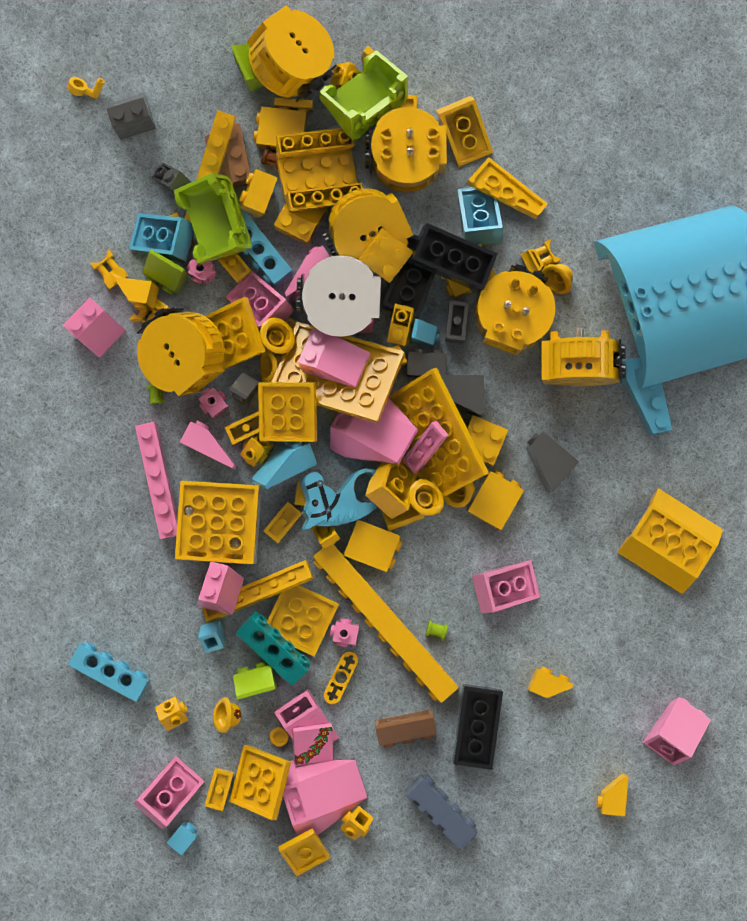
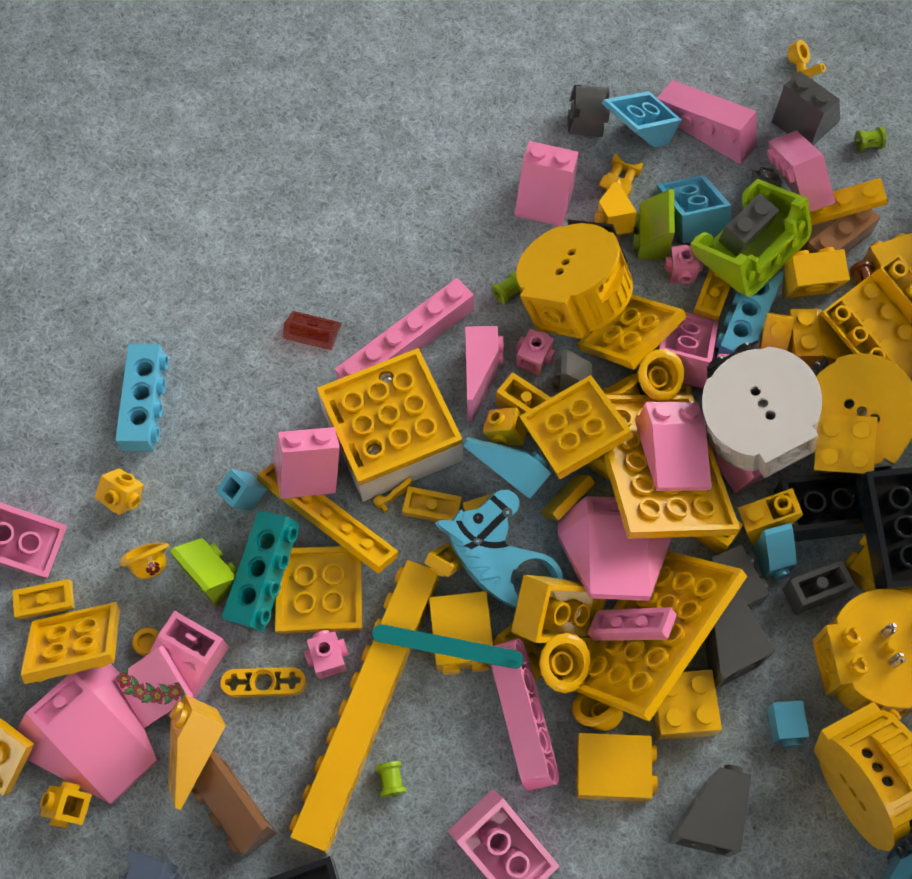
camera: 65 degrees right, 20 degrees down
none -> yellow slope [168,695,226,810]
none -> clear red slope [283,311,341,350]
none -> yellow piece [372,477,413,513]
none -> teal piece [372,624,524,669]
none -> bright pink beam [491,638,559,791]
none -> yellow tile [540,474,595,520]
none -> dark grey brick [567,85,610,137]
none -> medium azure slope [602,91,682,147]
none -> bright pink wedge [657,80,757,165]
none -> dark grey brick [718,193,779,256]
none -> yellow plate [759,313,794,351]
none -> bright pink wedge [767,130,836,212]
none -> medium azure brick [767,700,809,748]
none -> lime bush [854,126,887,152]

